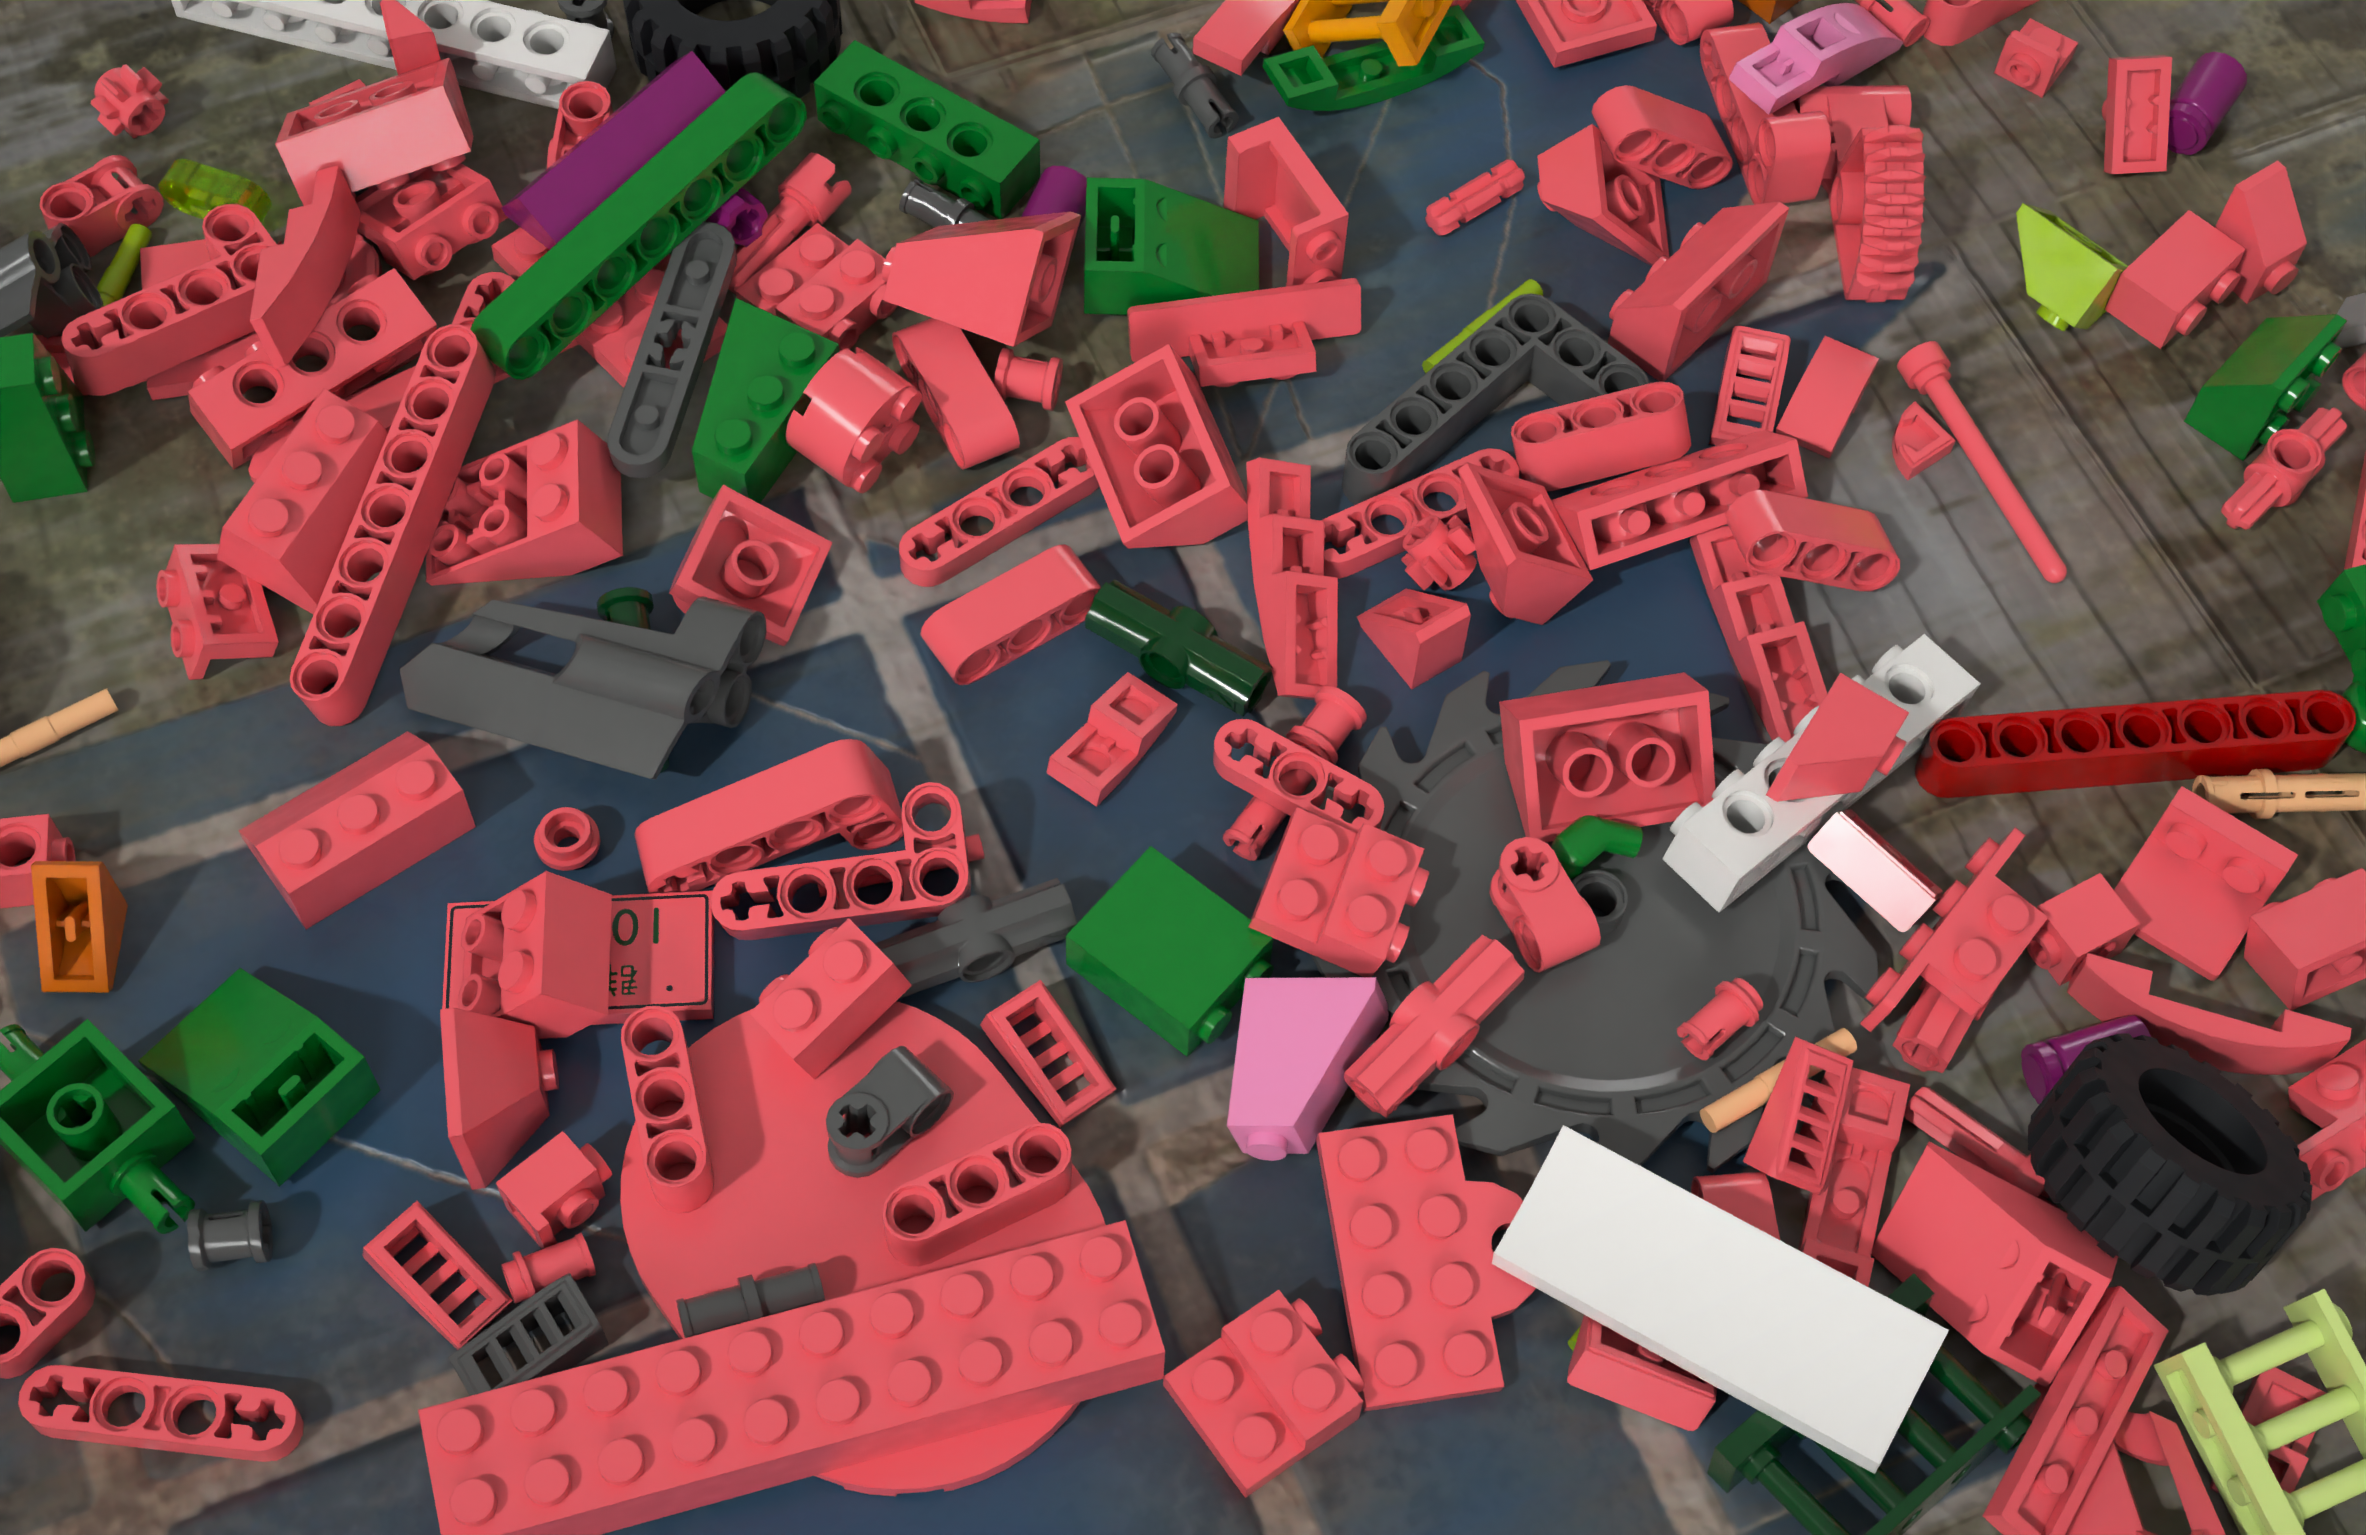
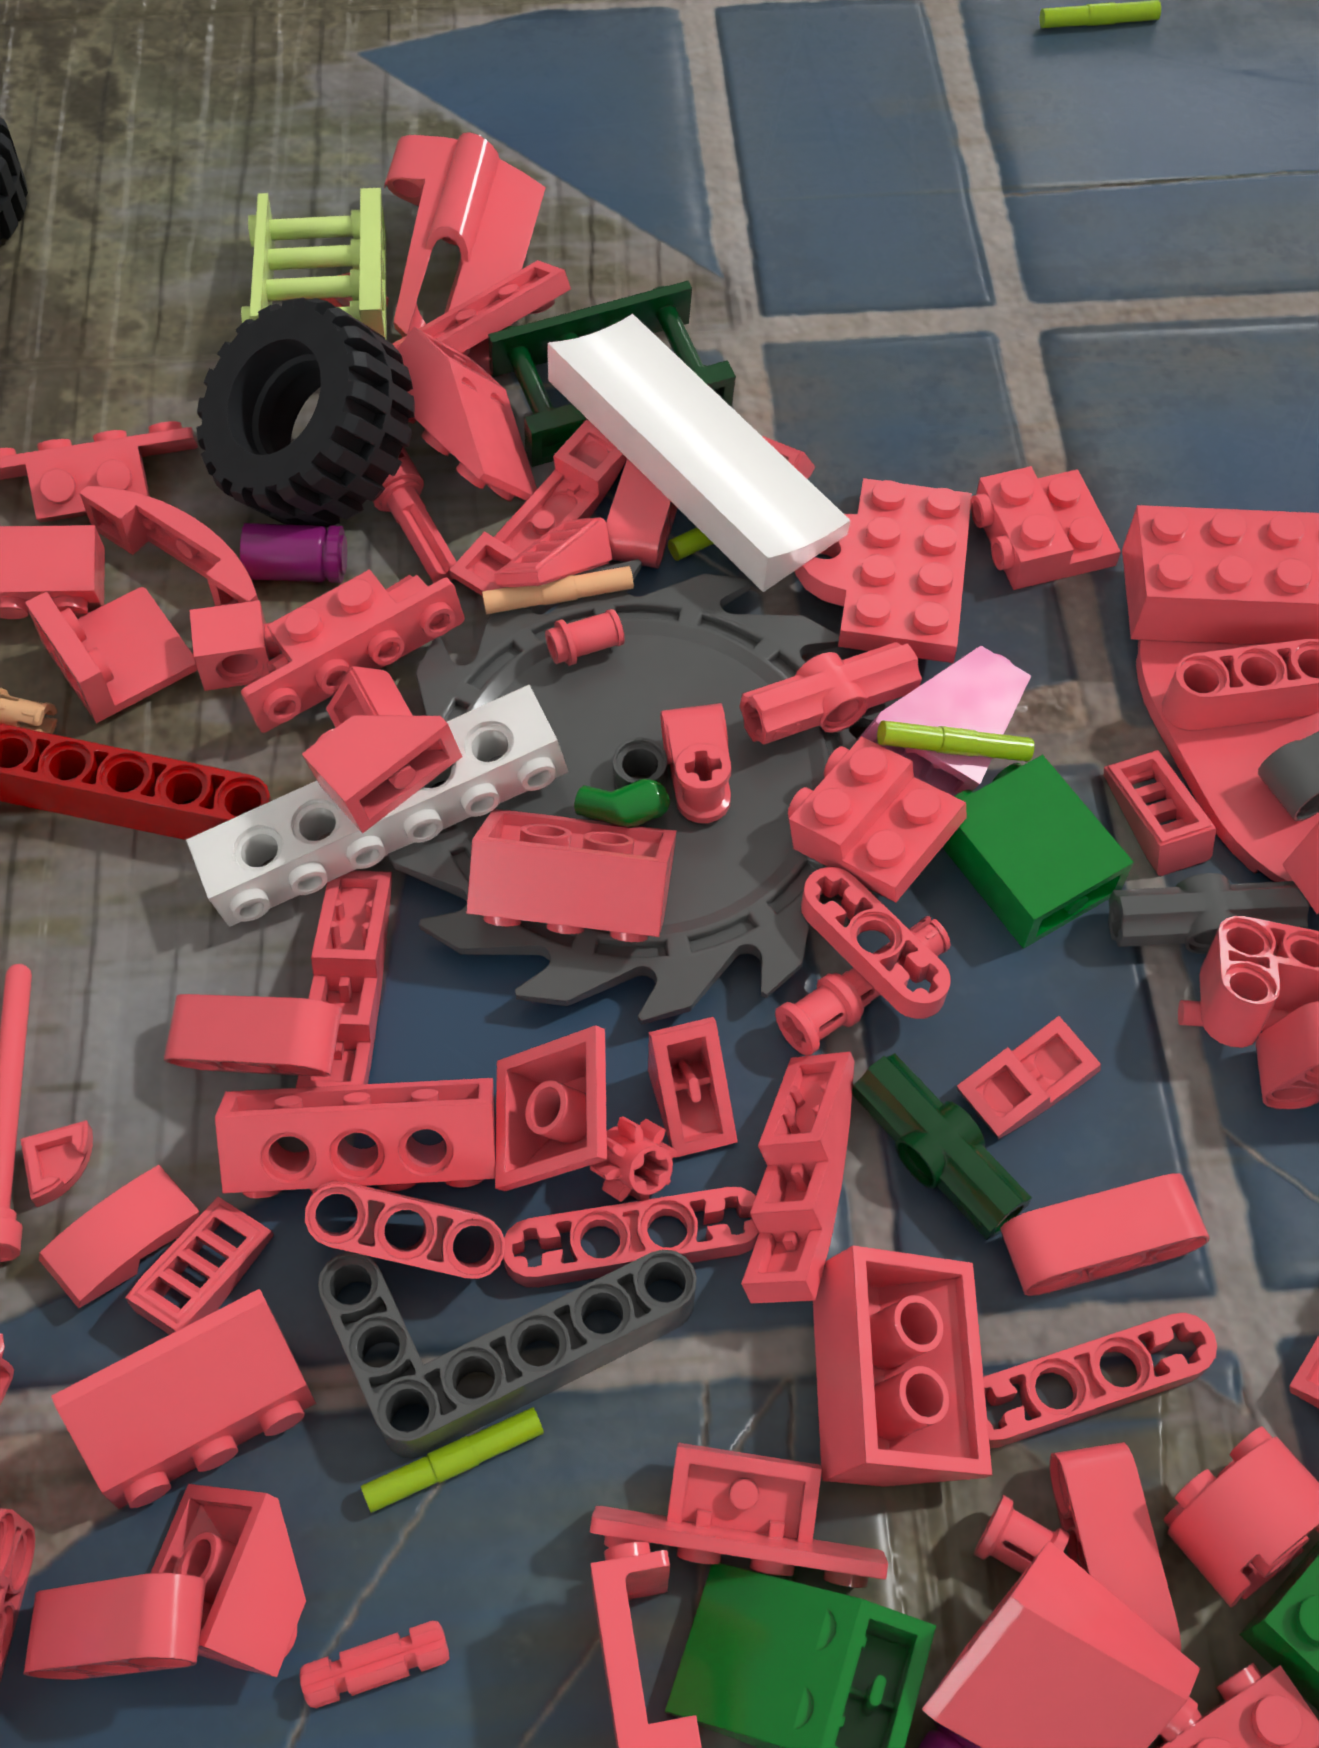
camera: 160 degrees left, 0 degrees up
none -> lime piece [877,720,1034,762]

